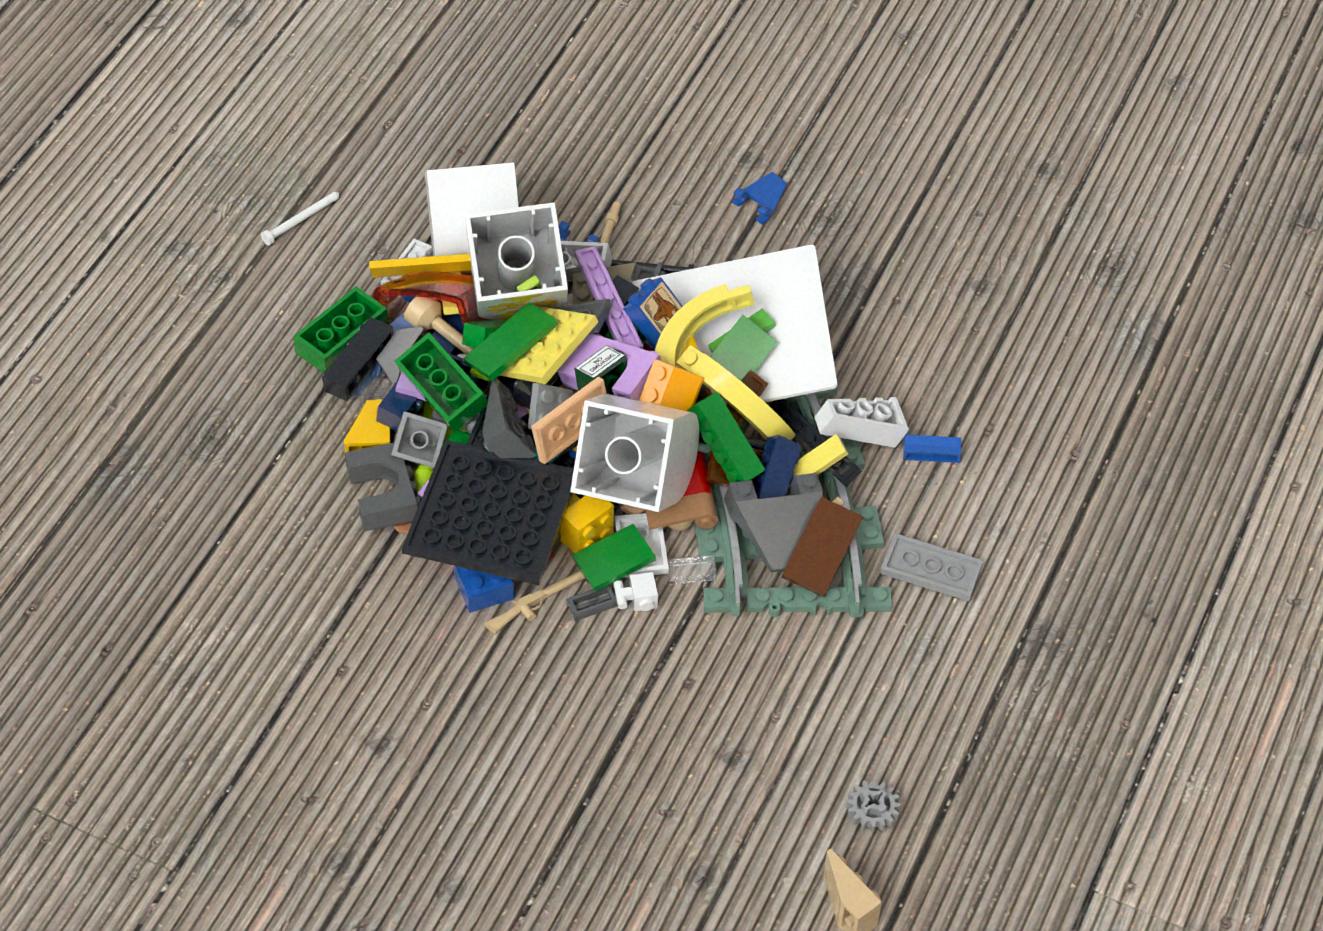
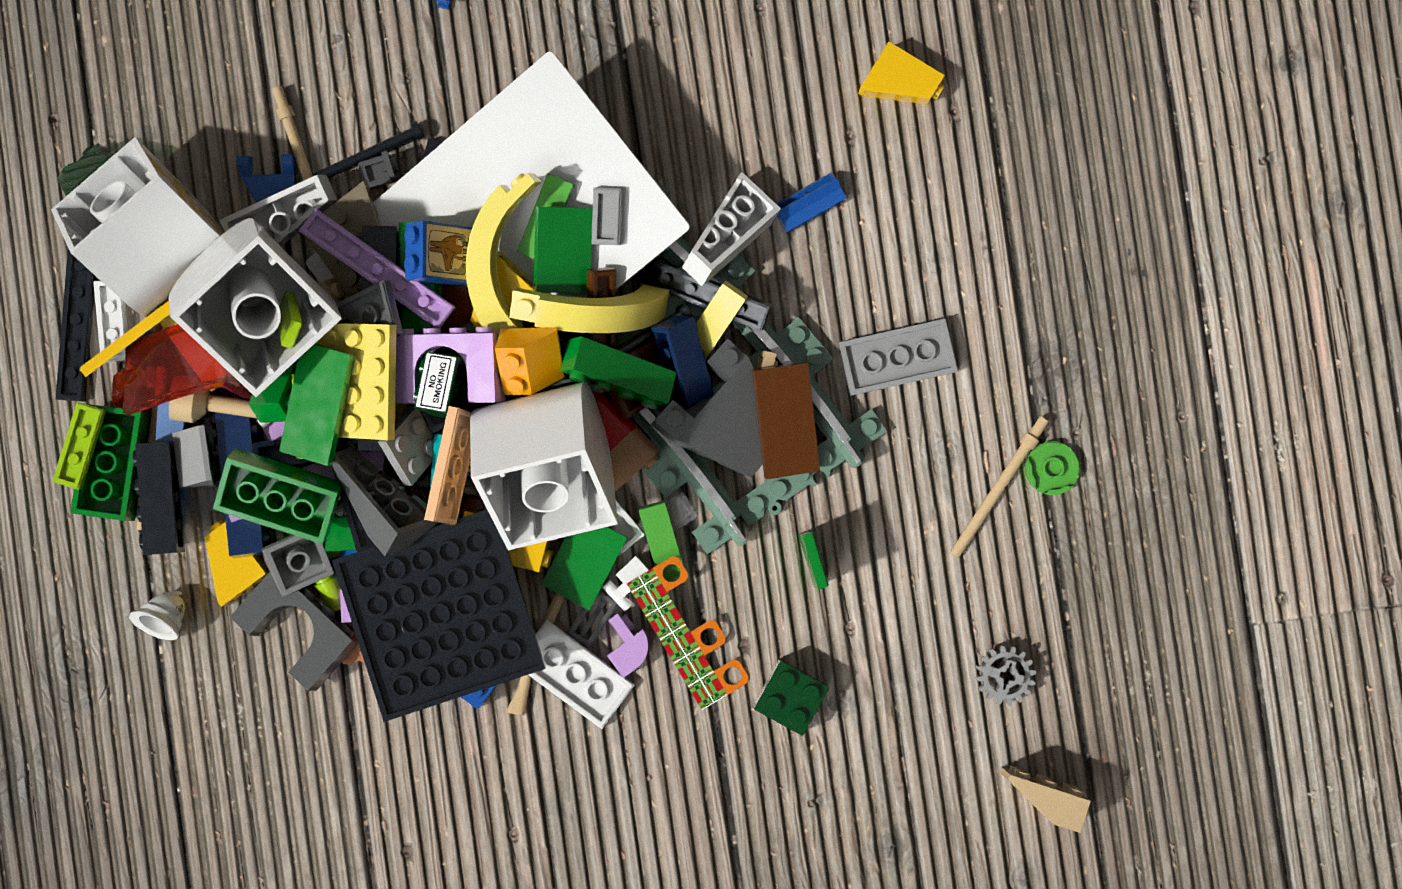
camera: 30 degrees left, 35 degrees up
none -> lime tile [52,402,106,490]
none -> black tile [55,248,96,402]
none -> white piece [129,591,185,640]
none -> white tile [529,619,635,729]
none -> light grey tile [591,187,623,246]
none -> lavender brick [607,612,649,678]
none -> piece [627,556,749,710]
none -> bright green tile [638,500,683,582]
none -> dark green brick [753,658,829,736]
none -> green tile [798,532,829,590]
none -> yellow slope [858,42,945,104]
none -> tan bar [950,416,1049,558]
none -> bright green tile [1025,441,1080,495]

